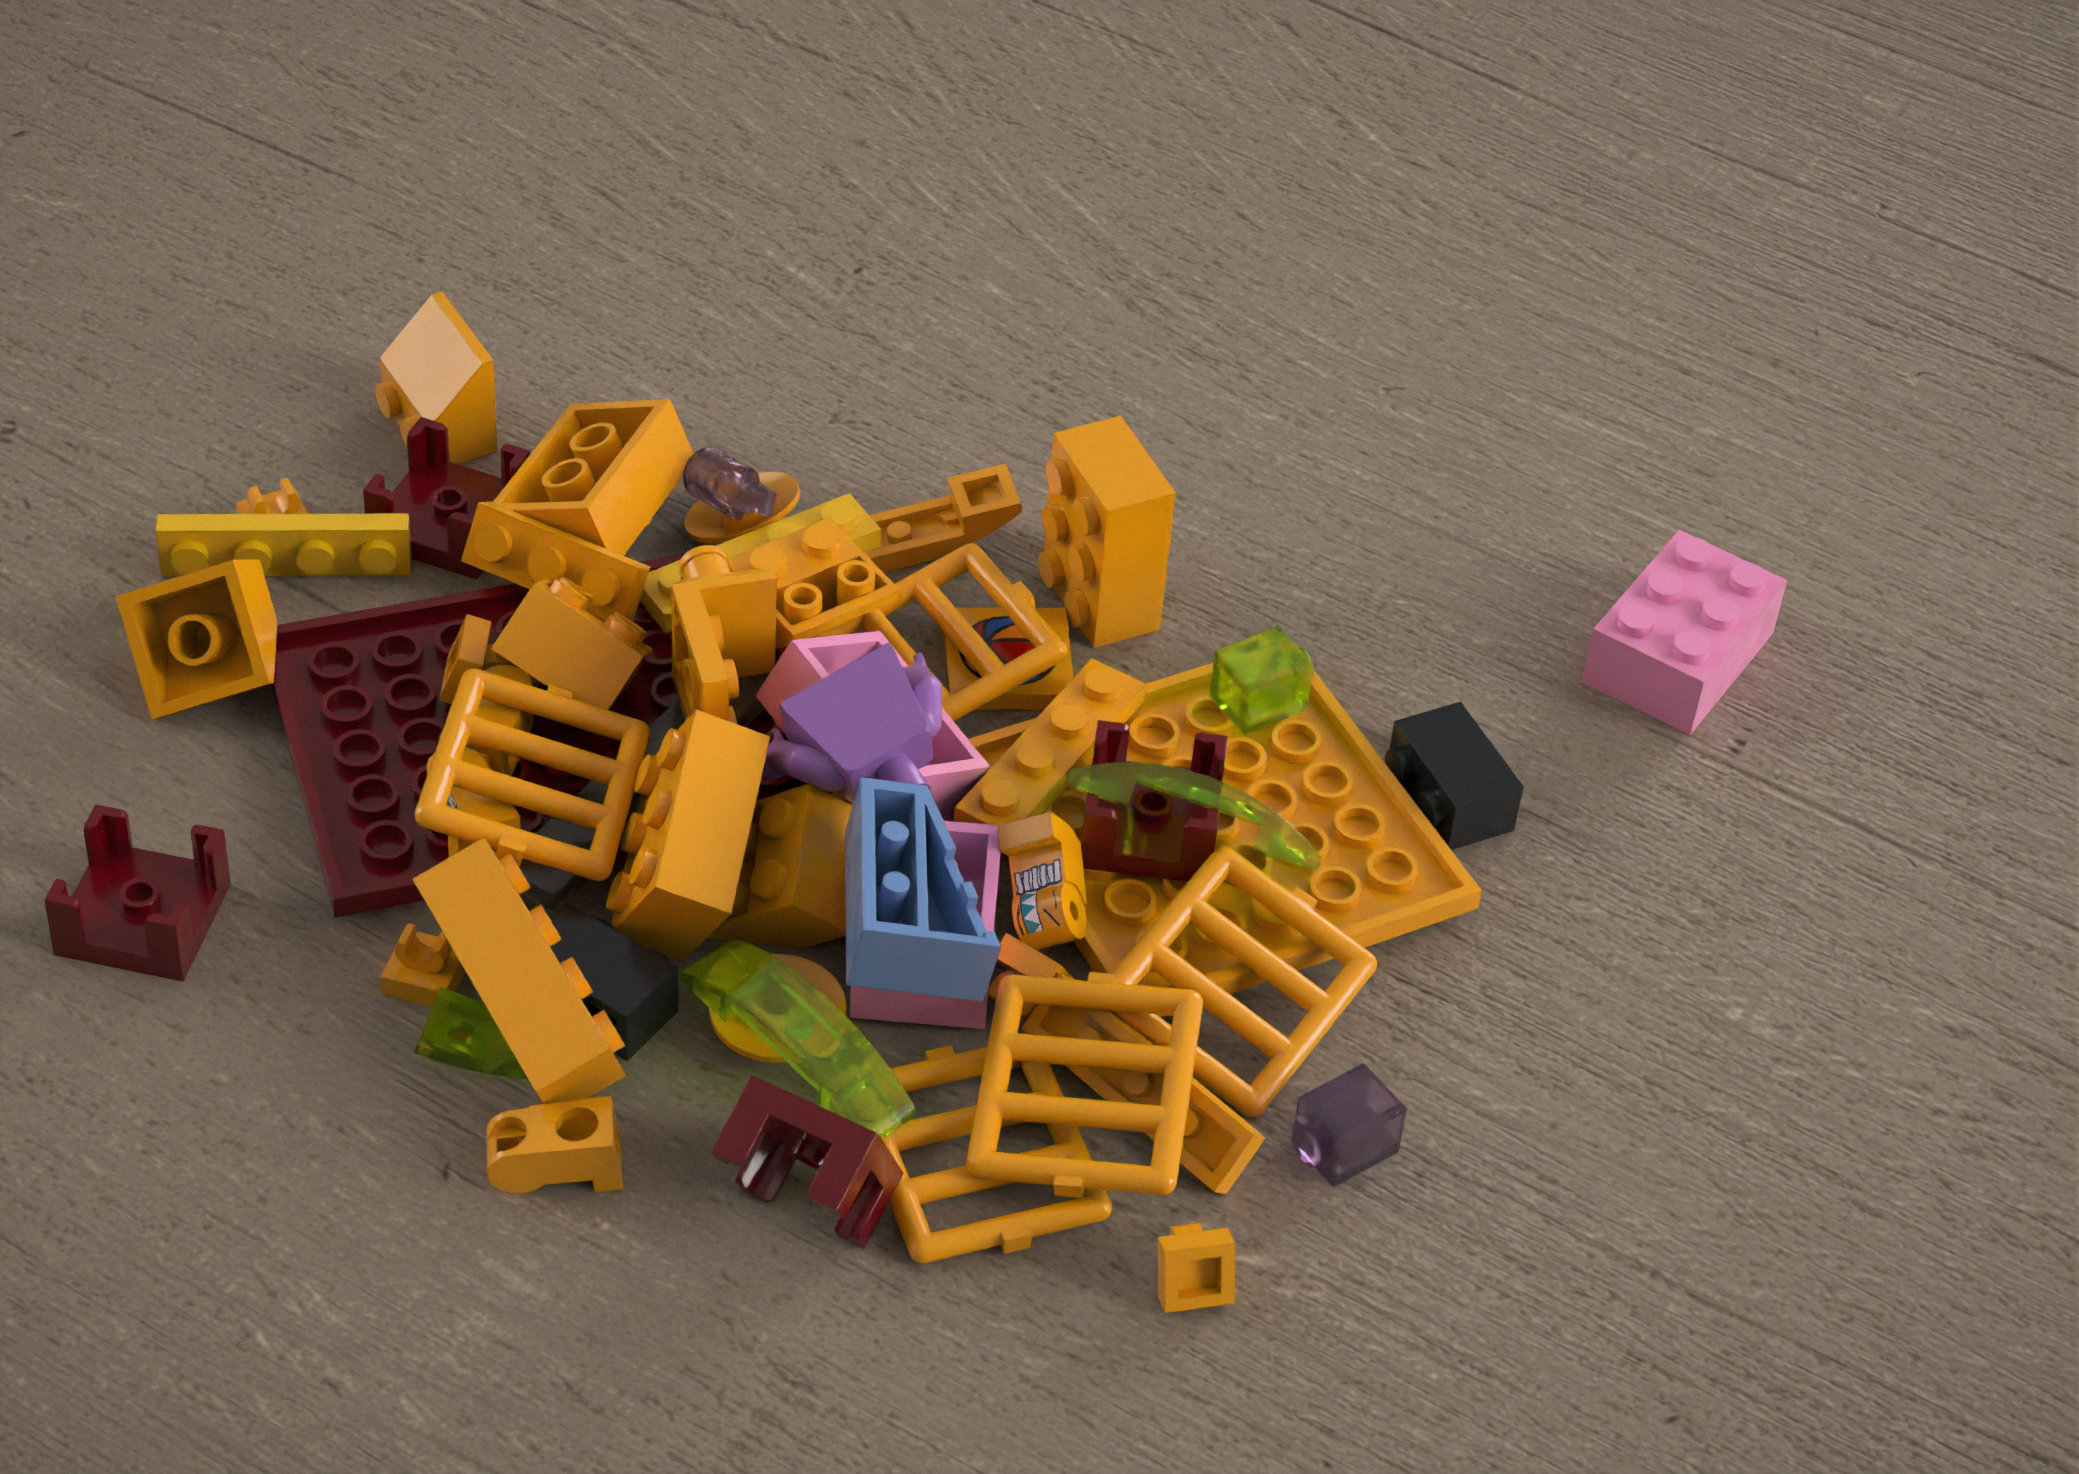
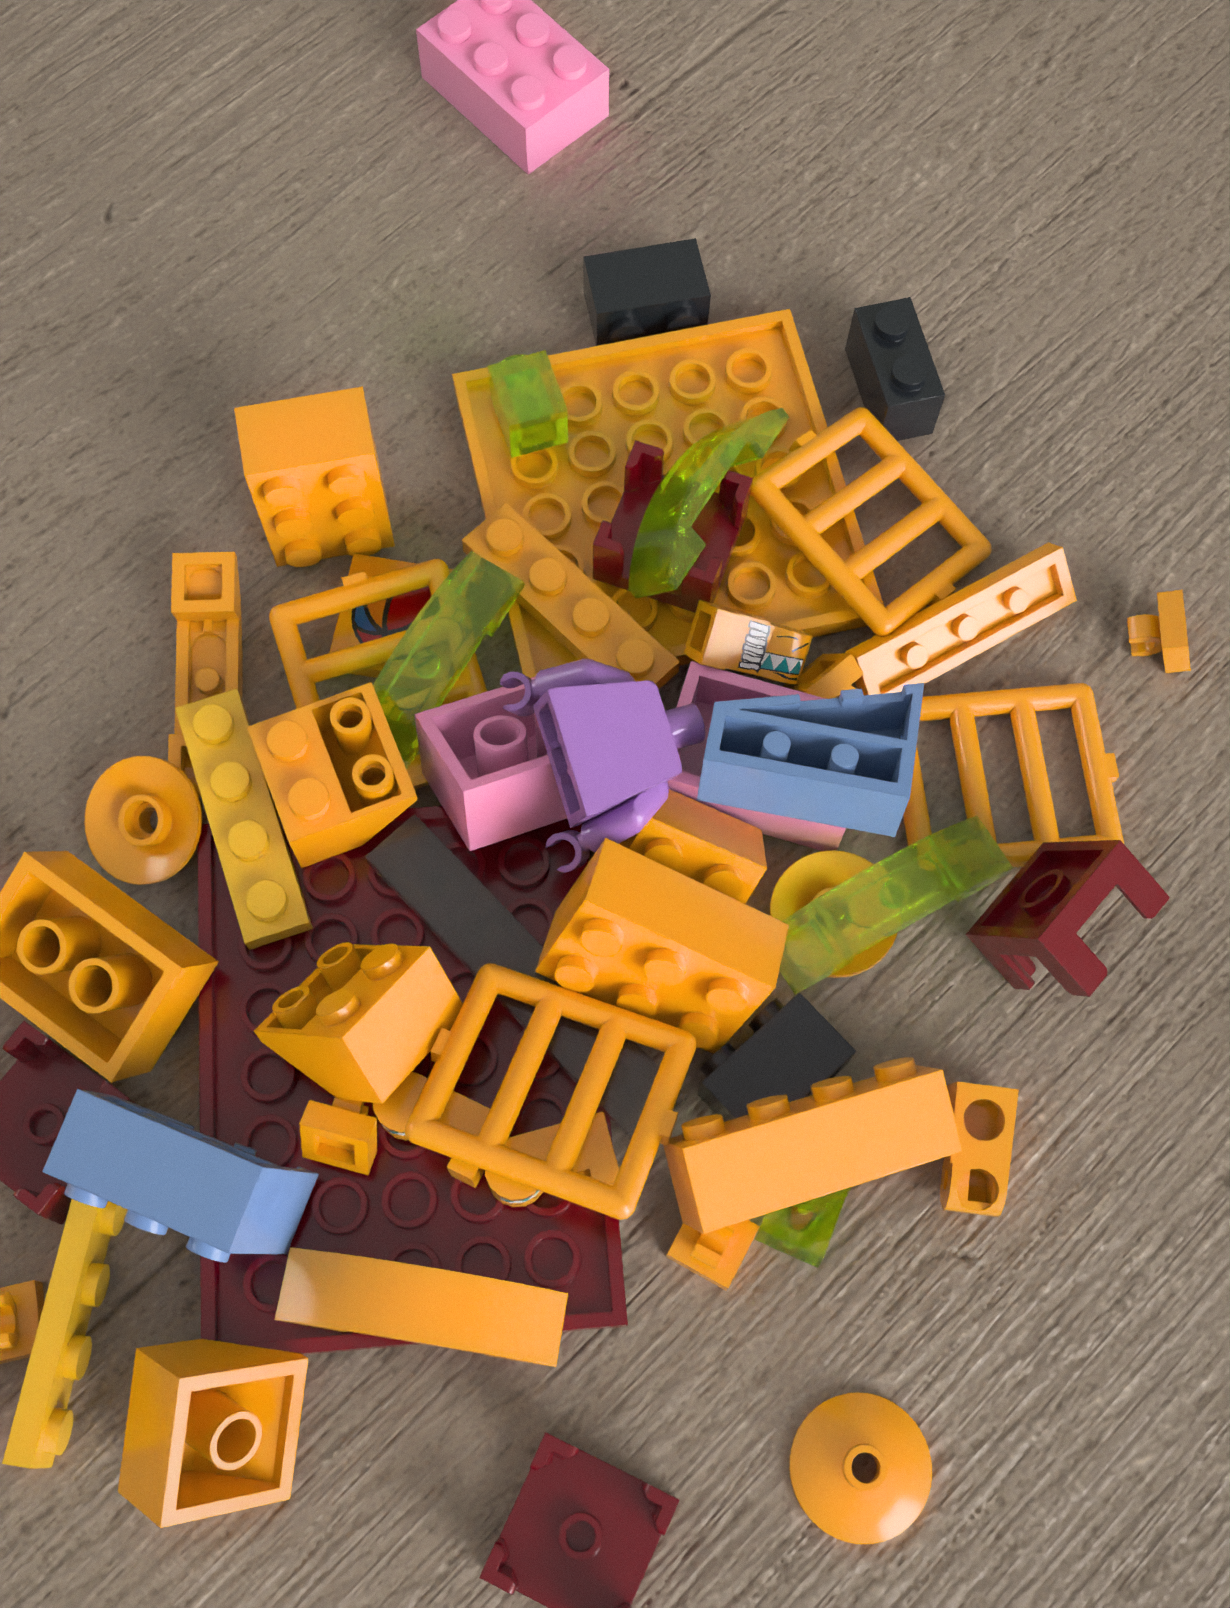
camera: 75 degrees left, 25 degrees up
light orange plate [461,501,650,622] -> none
light orange plate [671,545,777,724] -> none
hinge [683,447,777,520] -> none
light orange bar [966,972,1203,1198] -> none
clear purple brick [1291,1063,1407,1188] -> none
none -> medium blue wedge [42,1089,319,1263]
none -> light orange slope [274,1247,568,1367]
none -> clear neon green slope [373,551,525,770]
none -> light orange dish [789,1392,932,1544]
none -> black brick [845,297,945,441]

